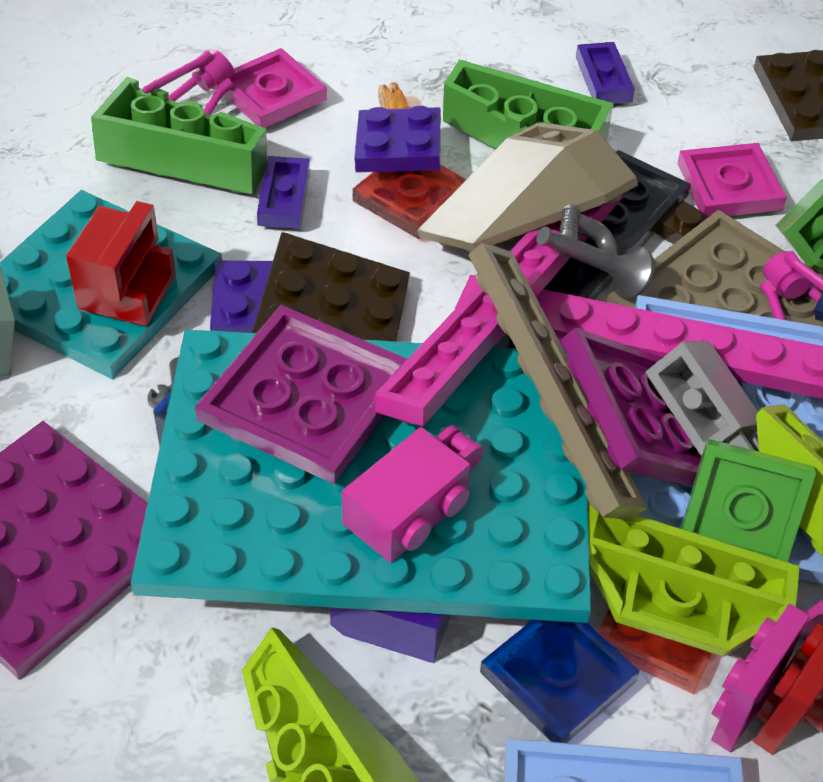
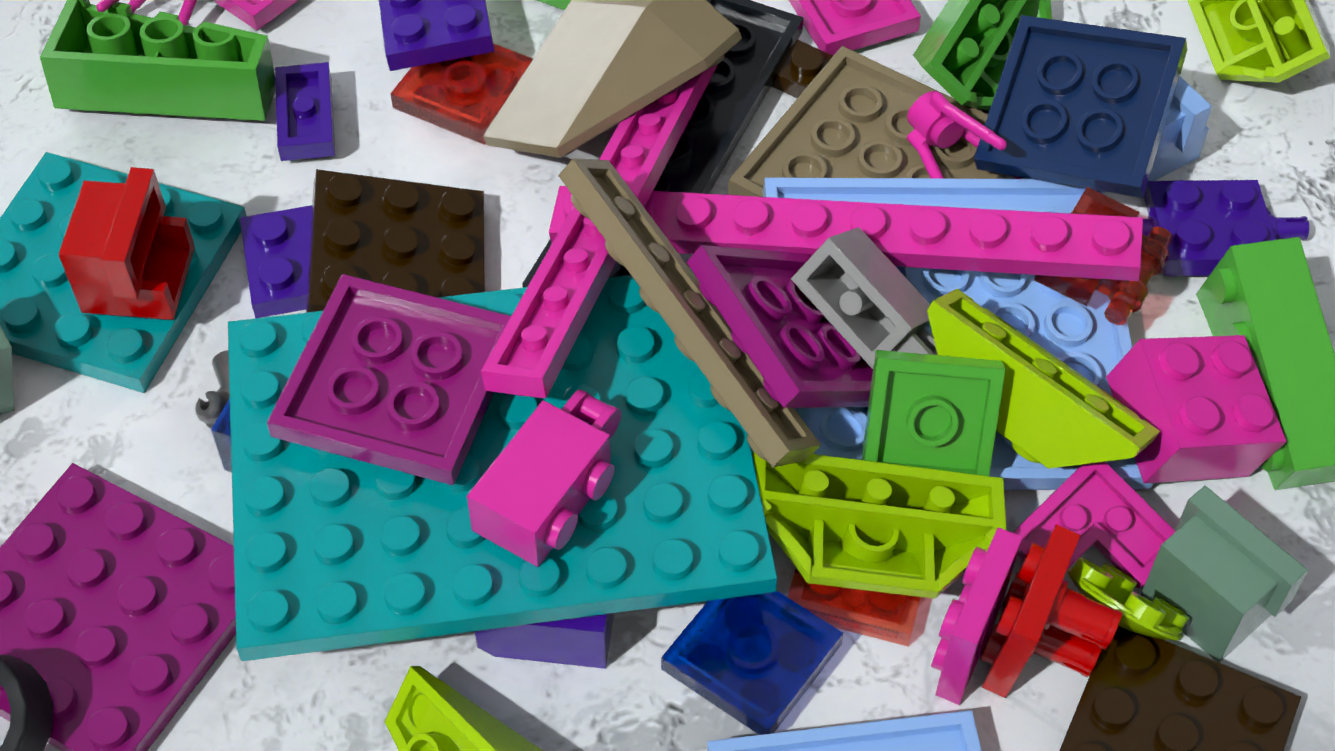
camera: 10 degrees left, 5 degrees up
flat silver piece [536,204,655,300] -> none

